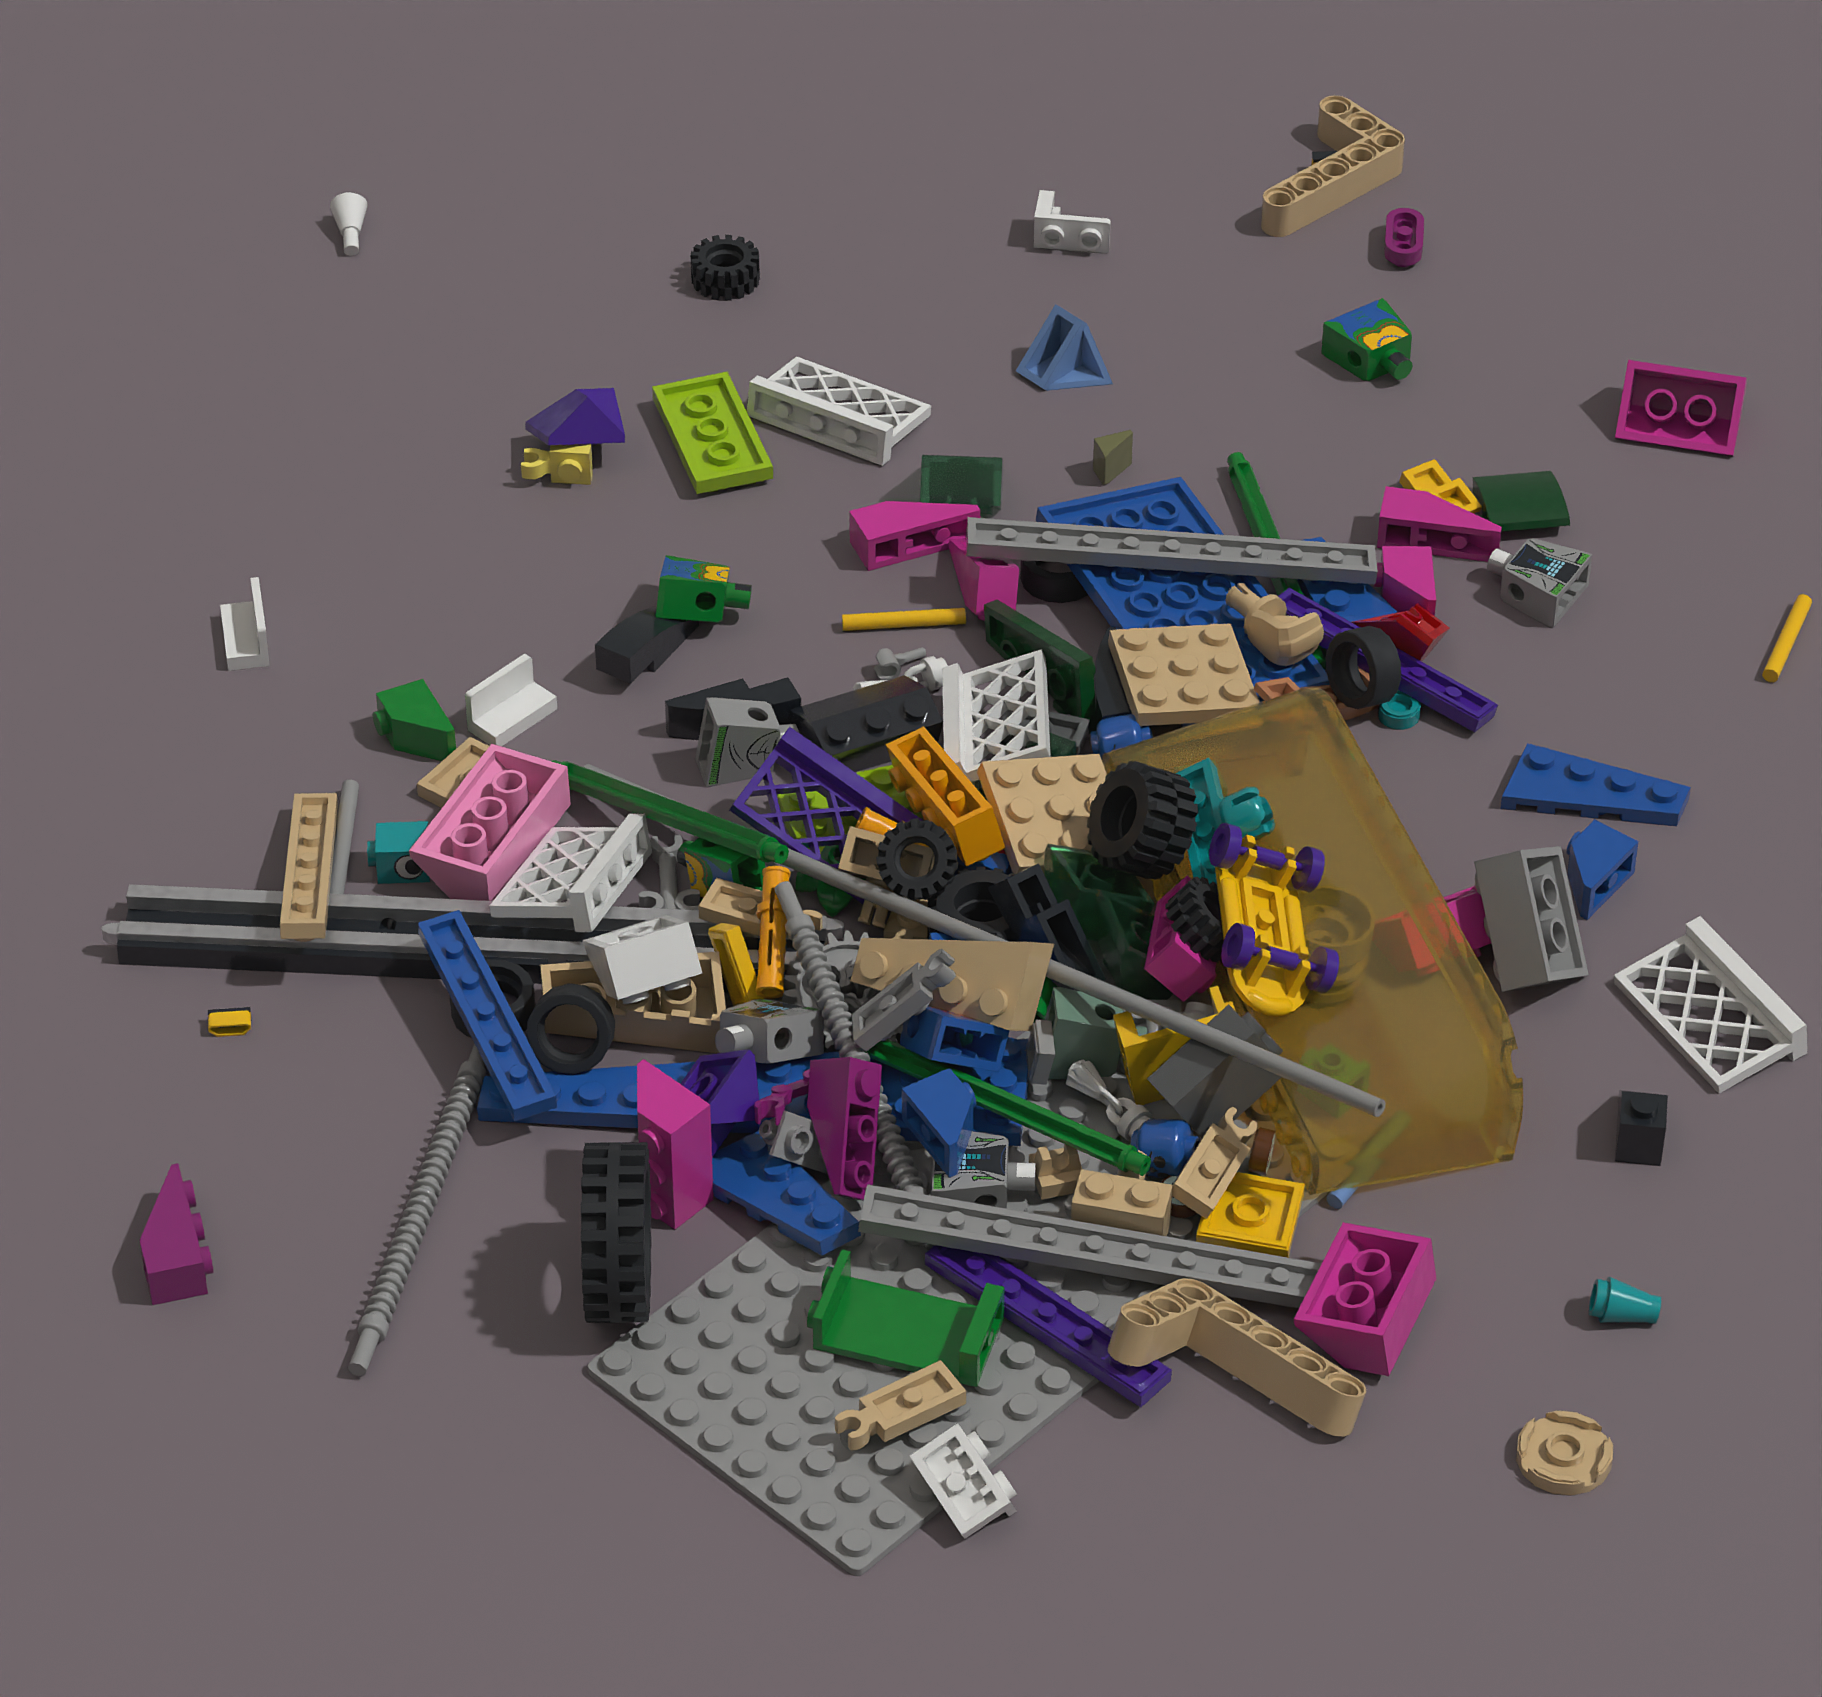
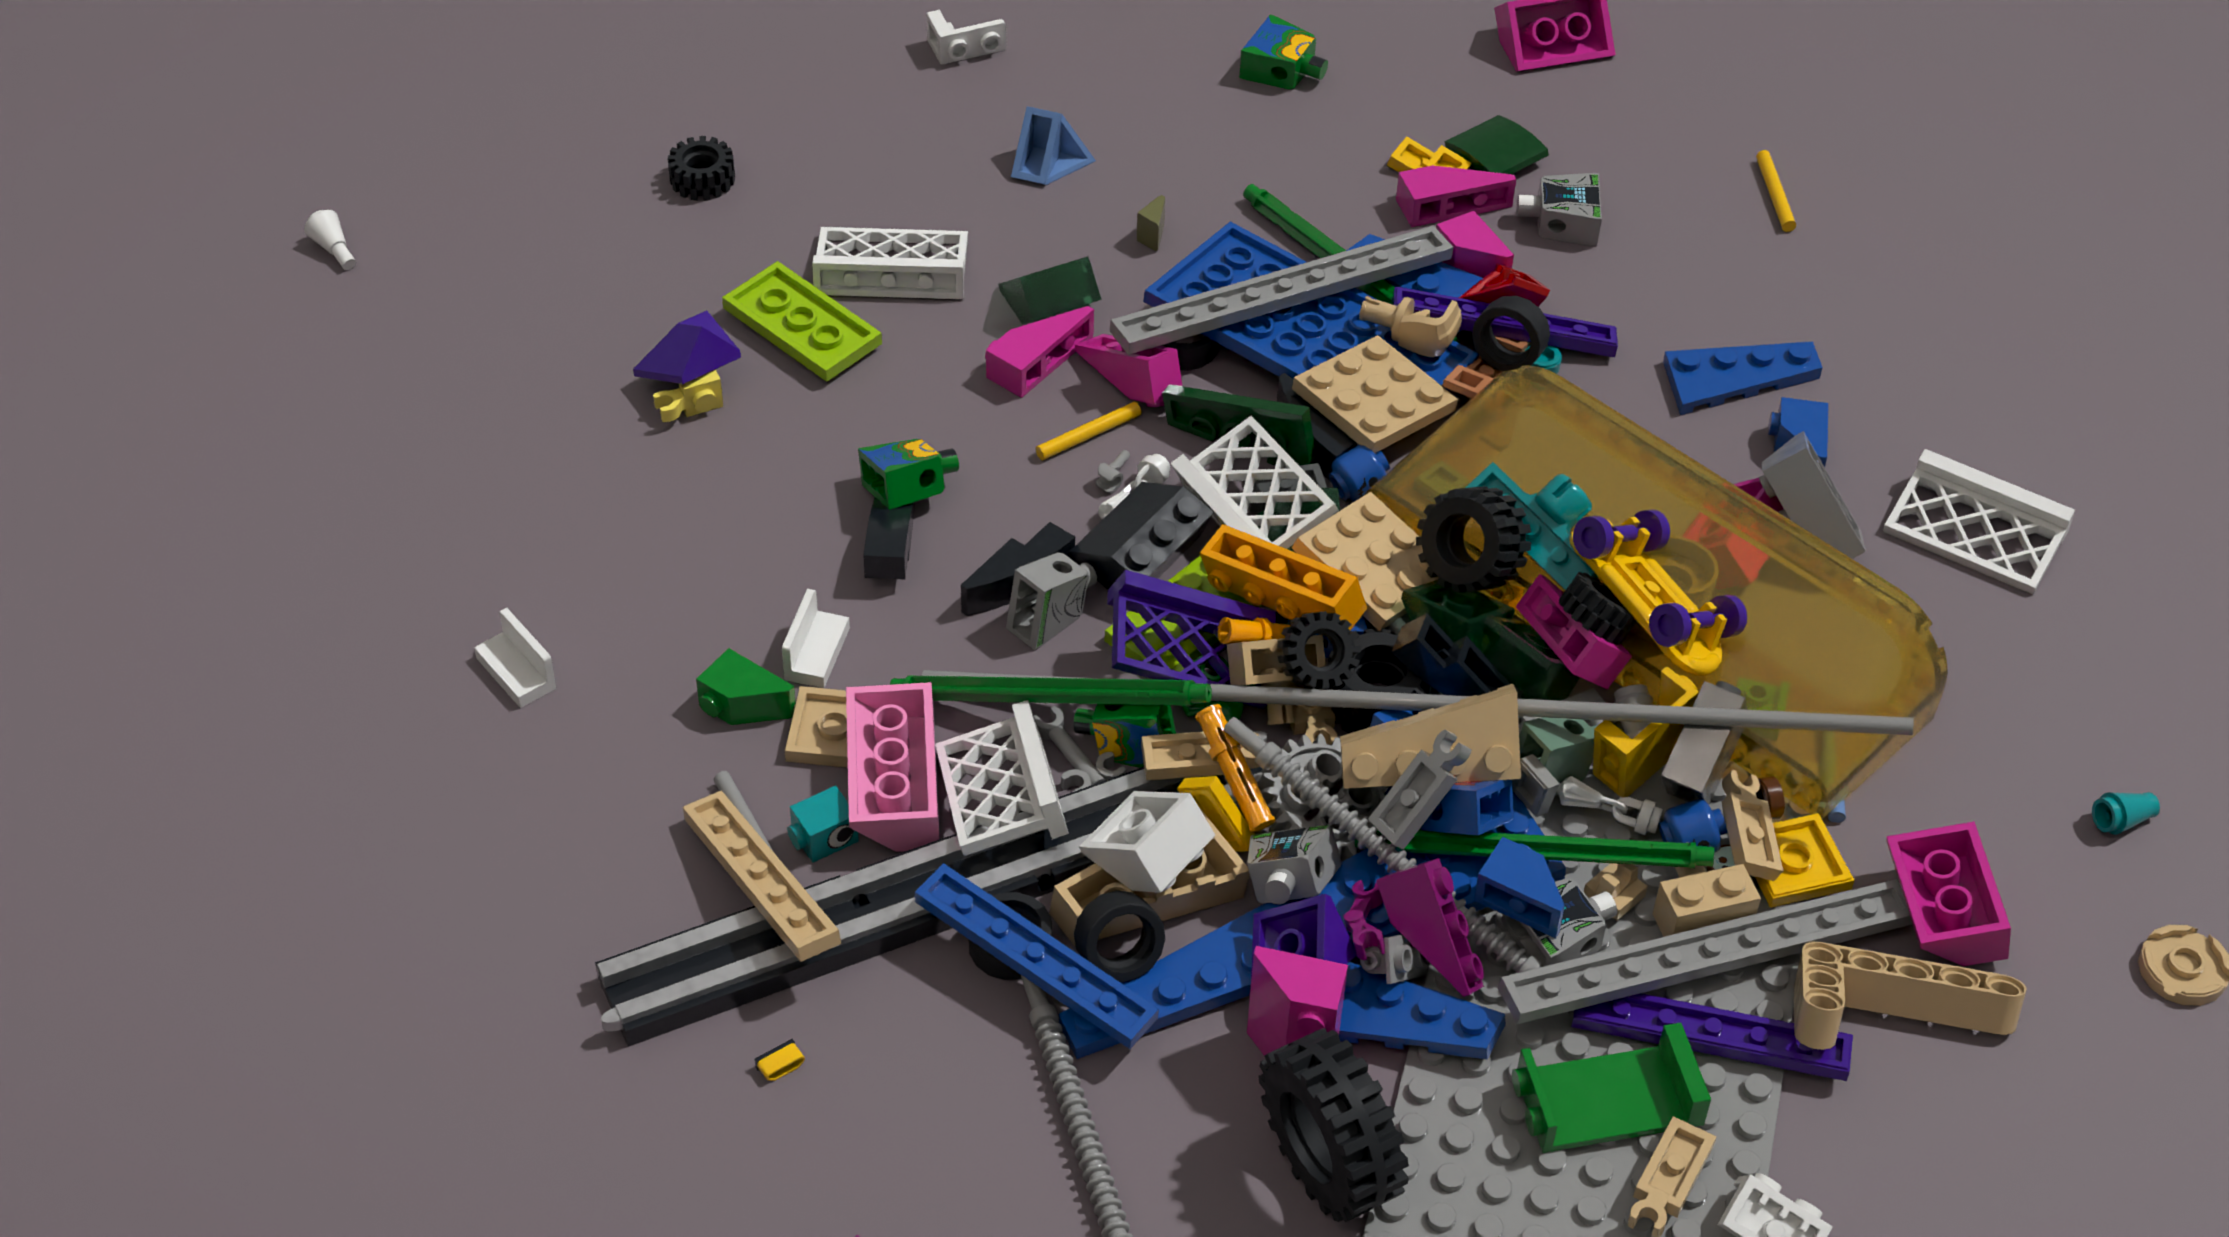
camera: 30 degrees left, 5 degrees up
black slope [1615,1090,1668,1166] -> none

